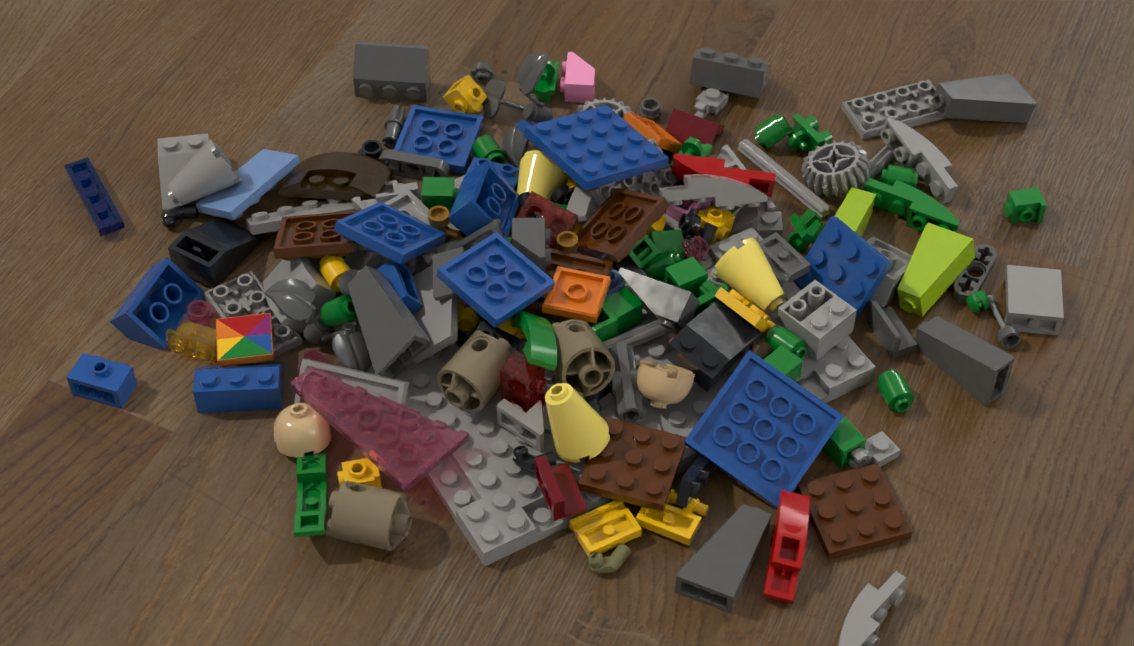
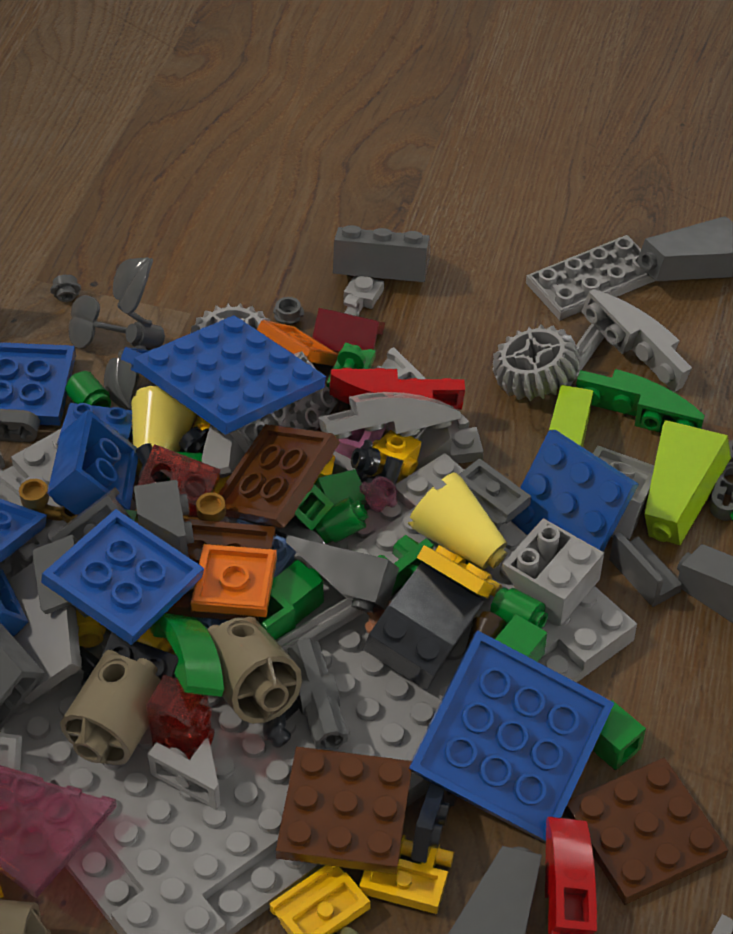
camera: 10 degrees left, 0 degrees up
green brick [421,177,460,214] -> none
yellow brick [443,75,488,115] -> none
black arm [513,446,556,472] -> none
green hips [531,60,560,102] -> none
dark red panel [534,455,587,521] -> none
light yellow cone [545,383,610,463] -> none
bright pink slope [560,52,595,103] -> none
tan cylinder [637,360,695,409] -> none
green brick [664,256,708,296] -> none
light grey axle [738,139,831,218] -> none
green brick [753,113,792,149] -> none
green hips [787,208,825,252] -> none
green hips [788,114,833,152] -> none
light grey plate [849,431,900,469] -> none
green brick [878,370,914,412] -> none
green brick [880,164,918,188] -> none

